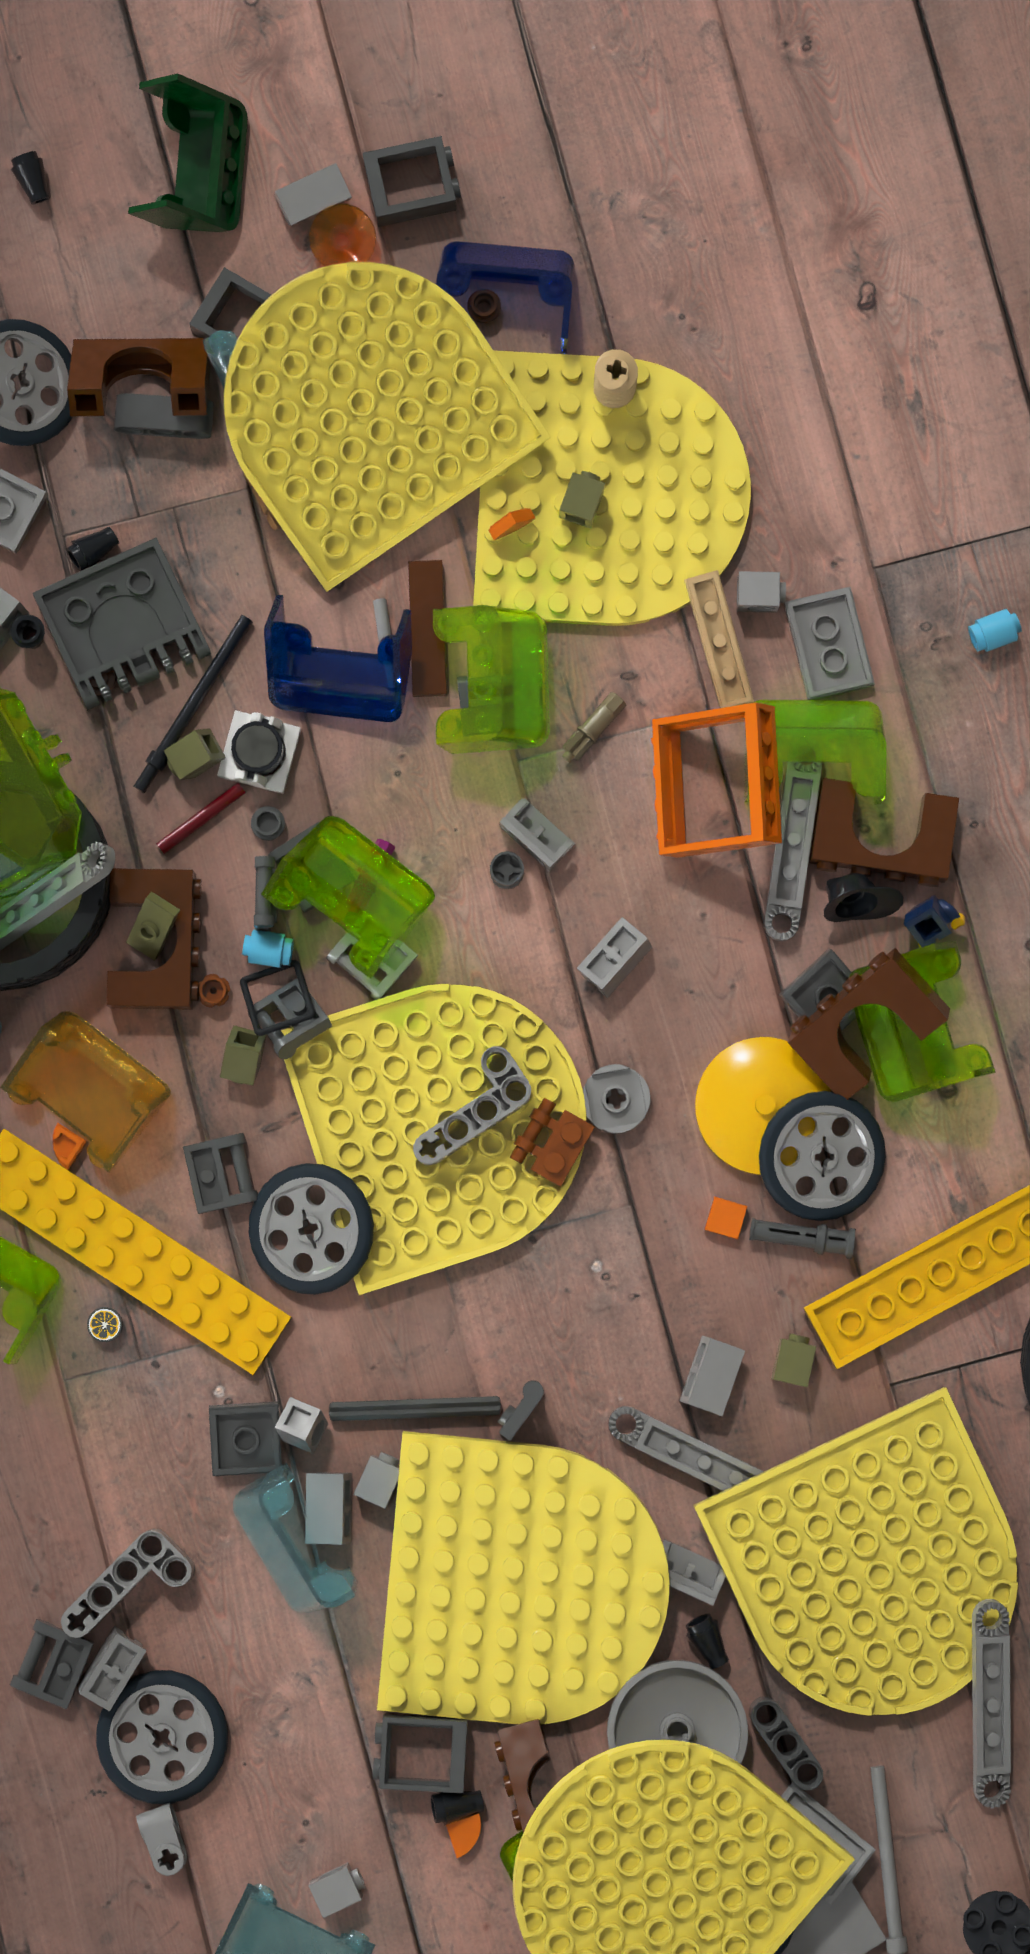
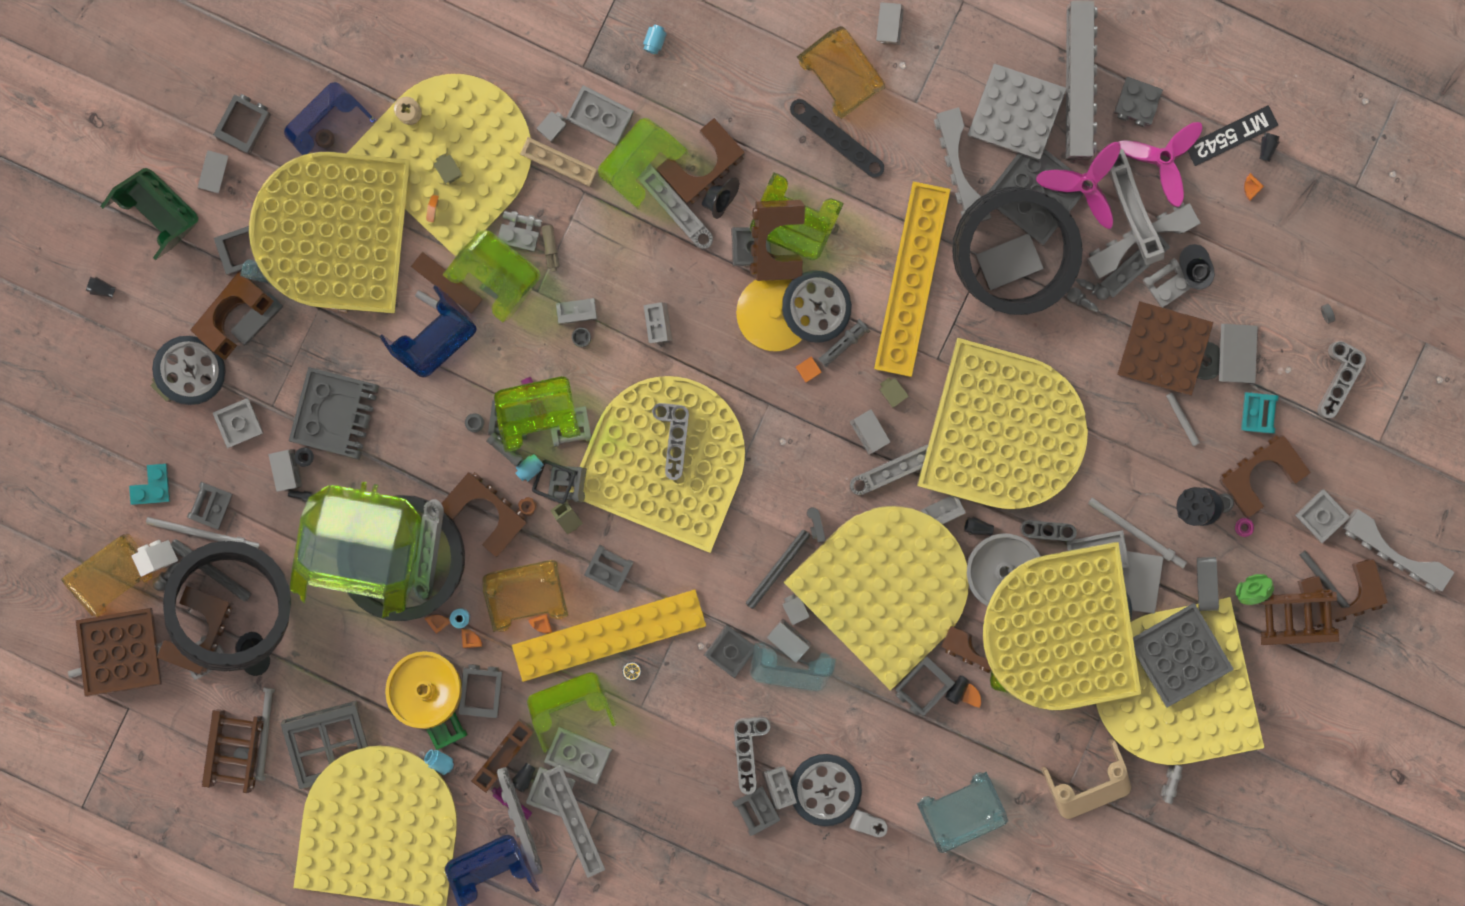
camera: 50 degrees left, 5 degrees up
black cone [66,527,119,571] -> none
olive plate [126,891,180,961] -> none
black bar [133,615,253,793] -> none
dark red bar [156,782,246,854] -> none
olive brick [164,728,226,780] -> none
piece [217,710,301,794] -> none
wedge [248,1163,374,1295] -> none
light grey brick [275,1397,329,1454] -> none
light grey brick [308,1862,366,1918] -> none
clear orange dish [309,204,376,267] -> none
dark orange plate [510,1098,595,1187] -> none
light grey plate [583,1064,650,1134] -> none
orange window [651,702,782,858] -> none
dark blue piece [904,895,965,950] -> none
light grey plate [972,1599,1011,1808] -> none
none -> light grey plate [497,211,542,252]

